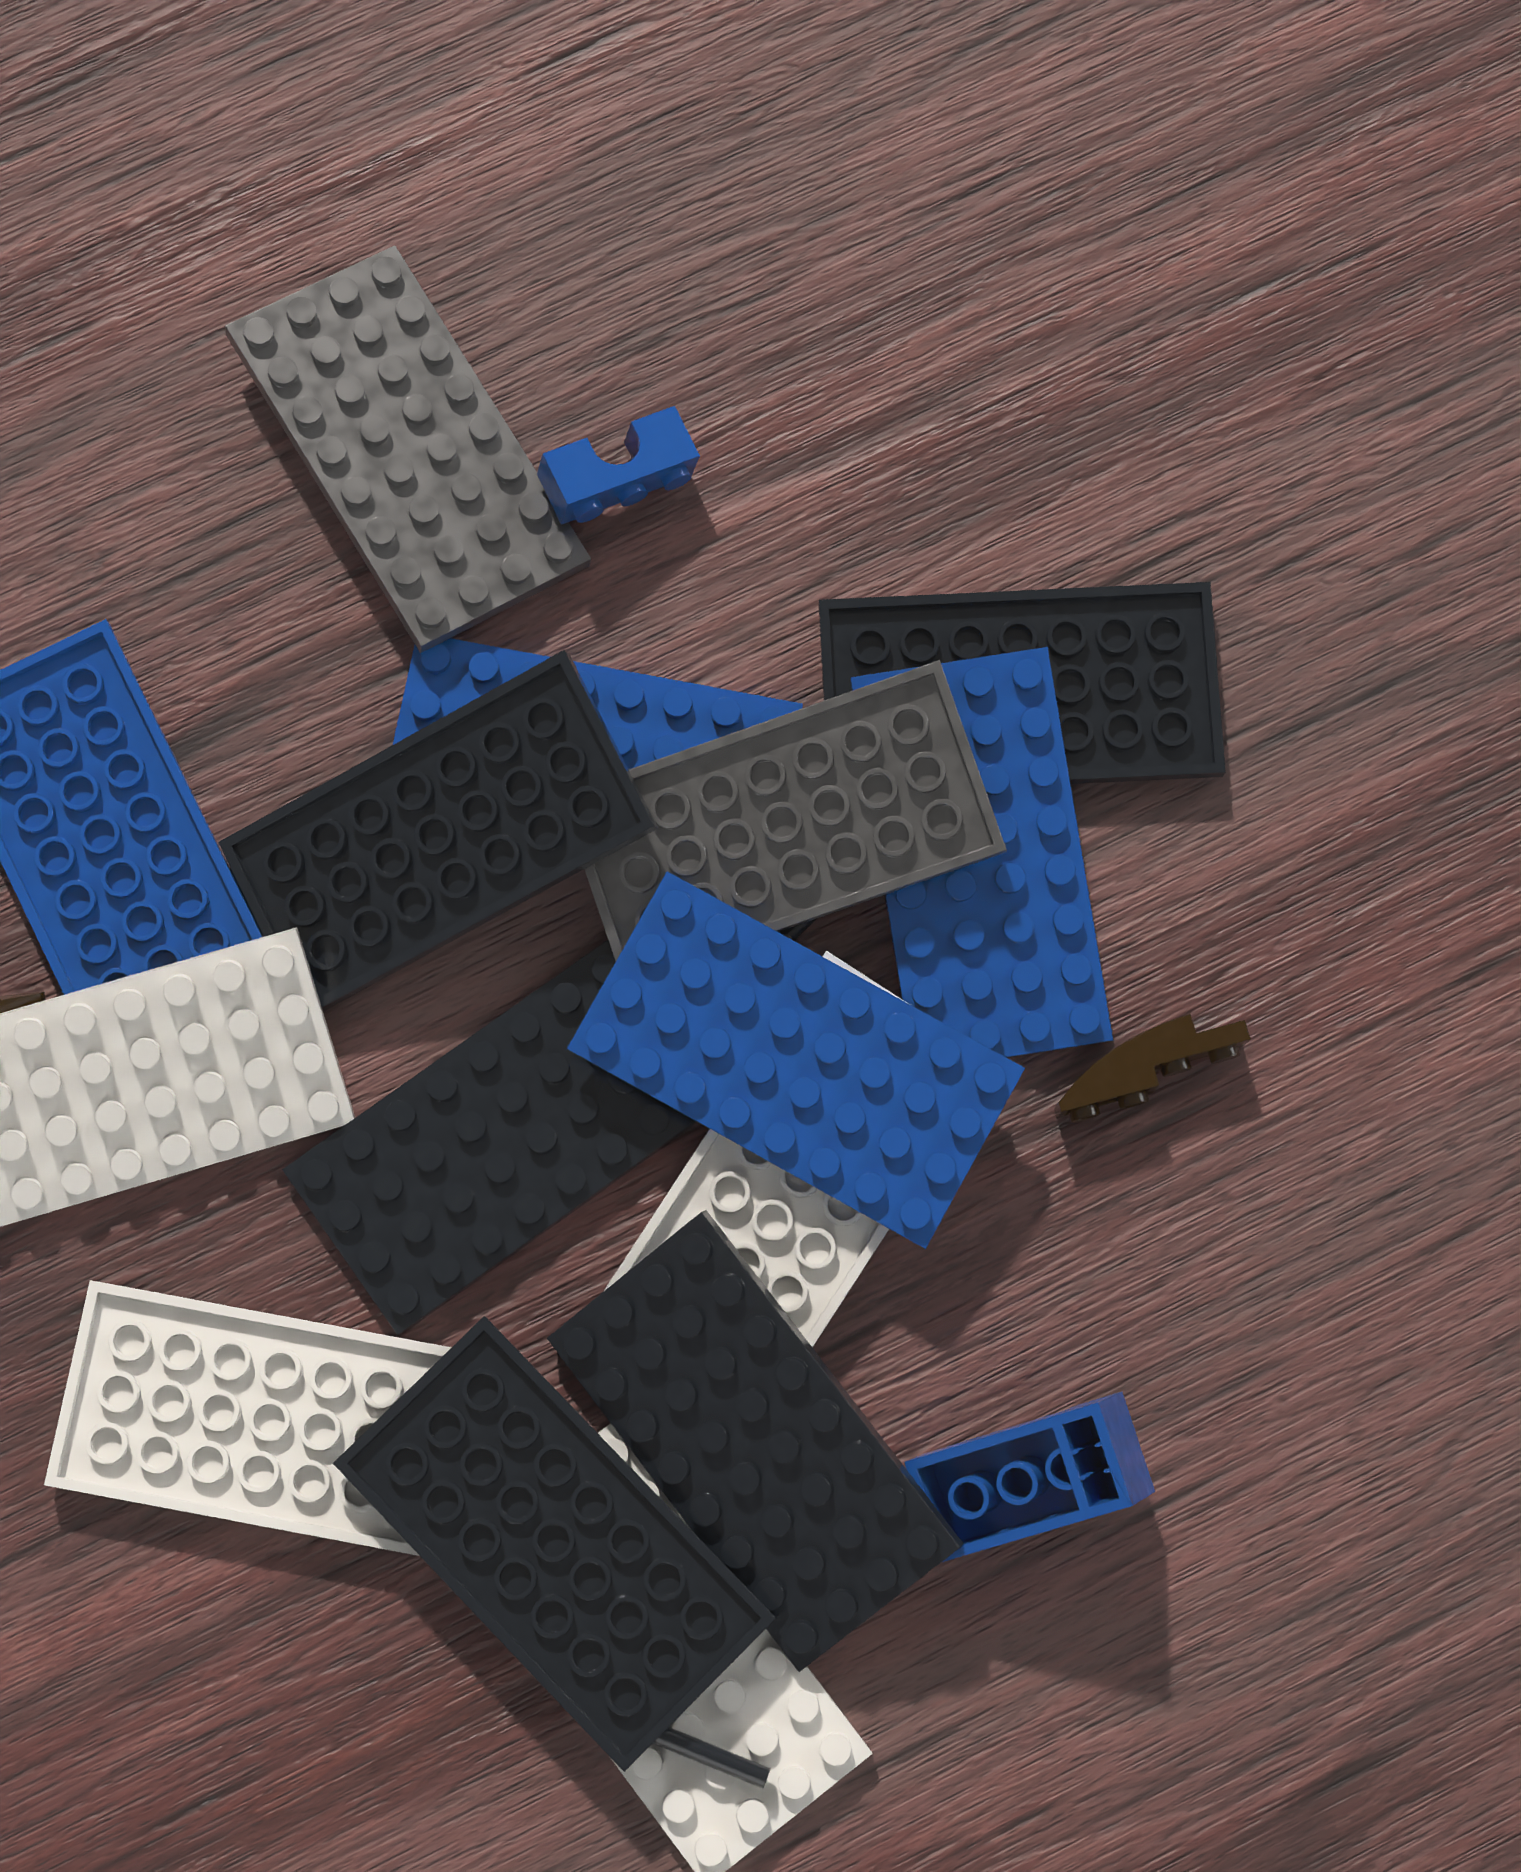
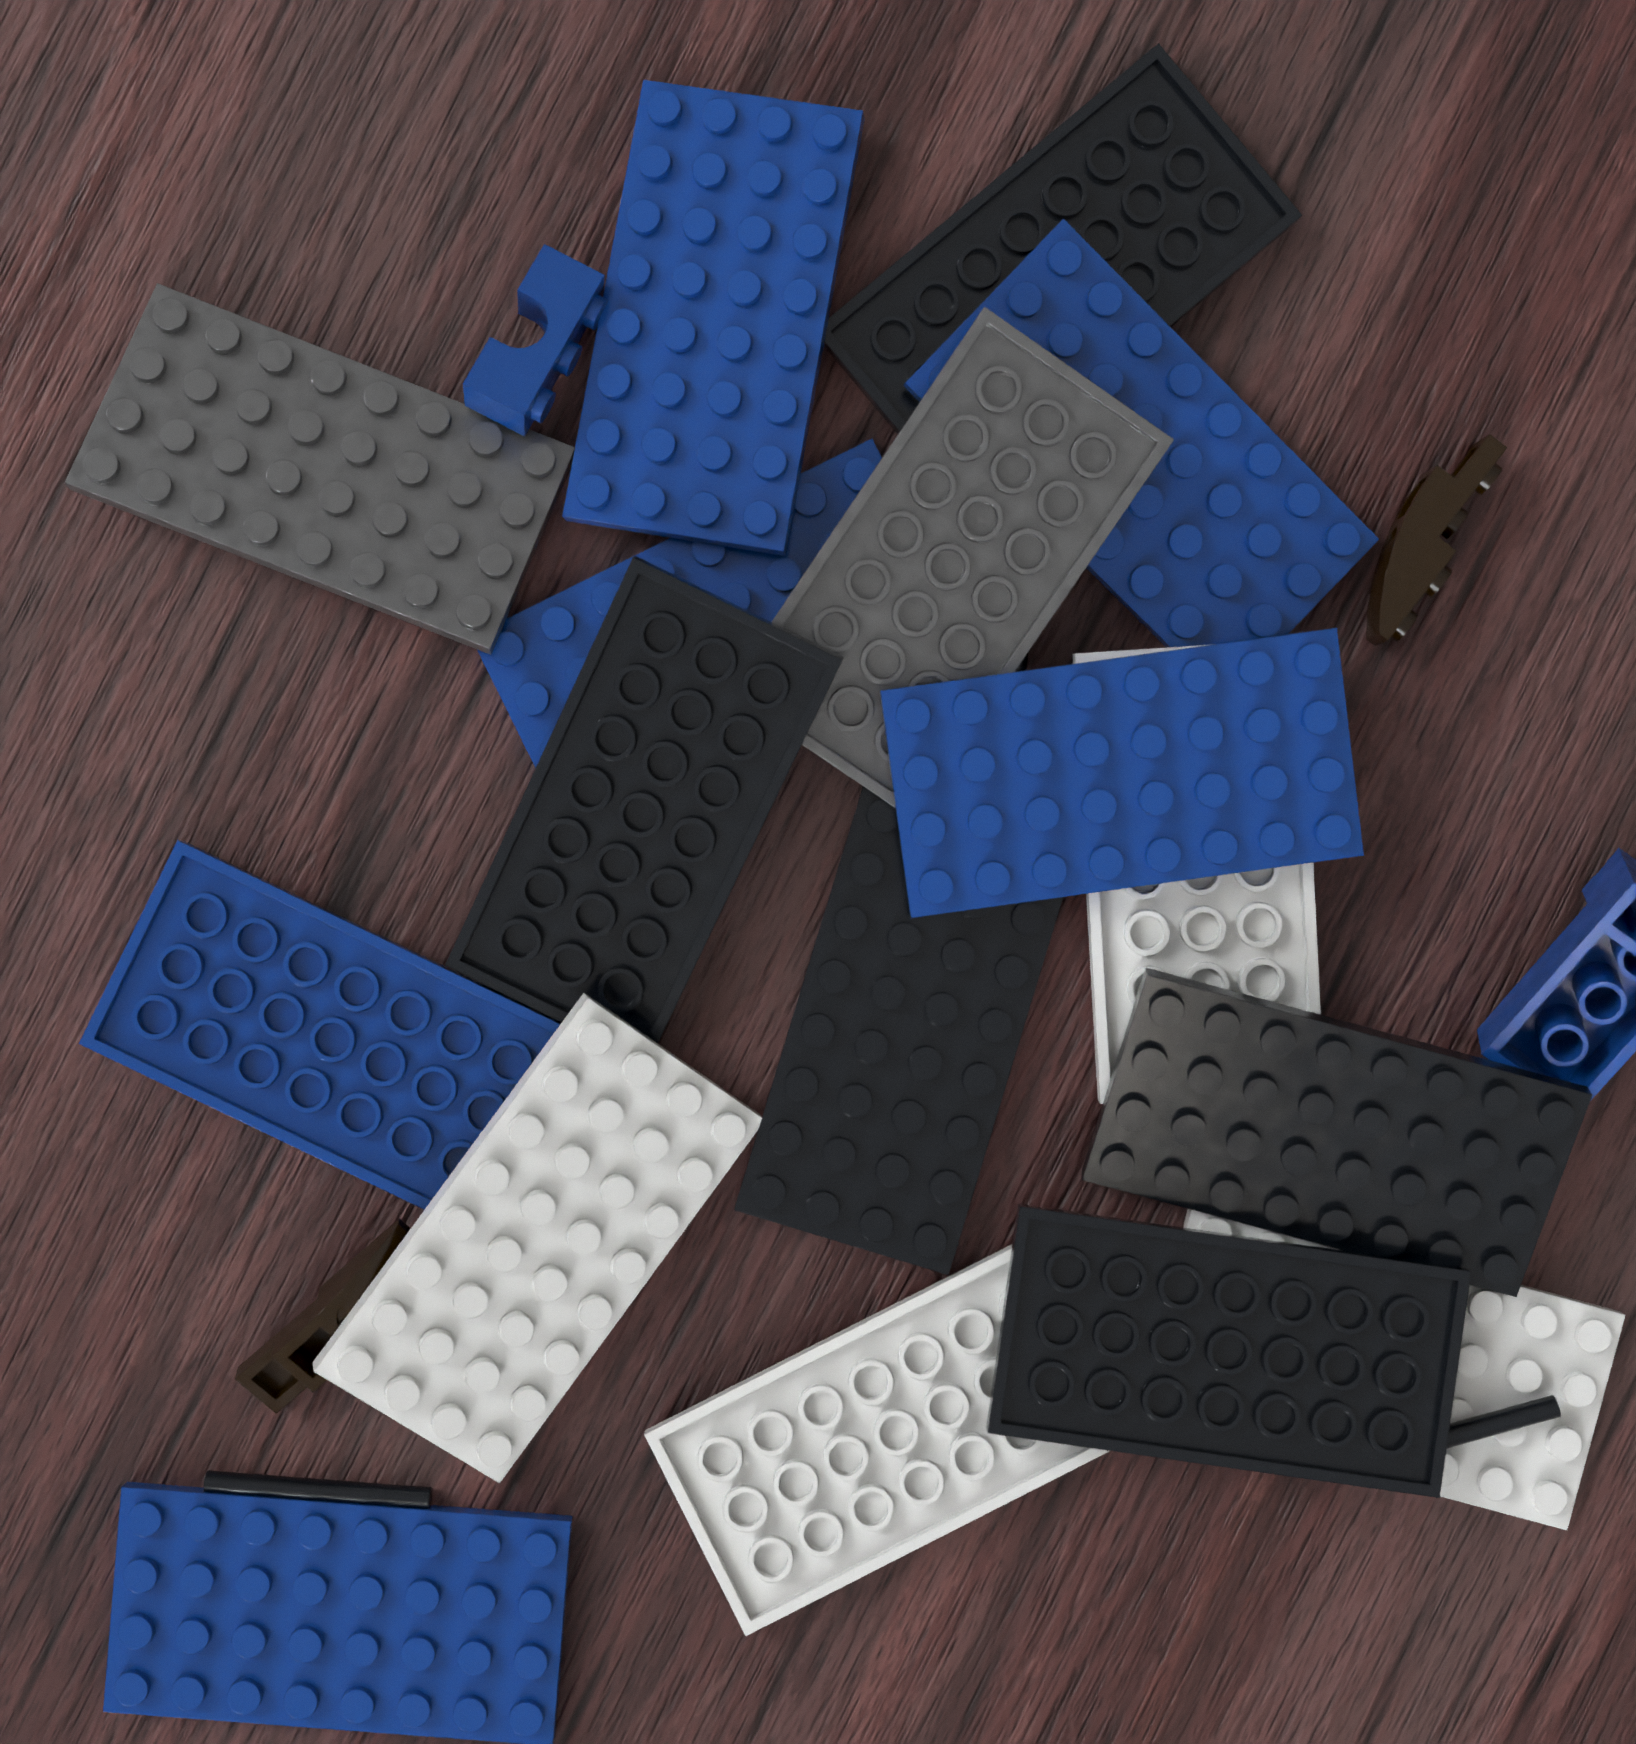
camera: 35 degrees left, 10 degrees up
none -> blue plate [562,80,865,556]

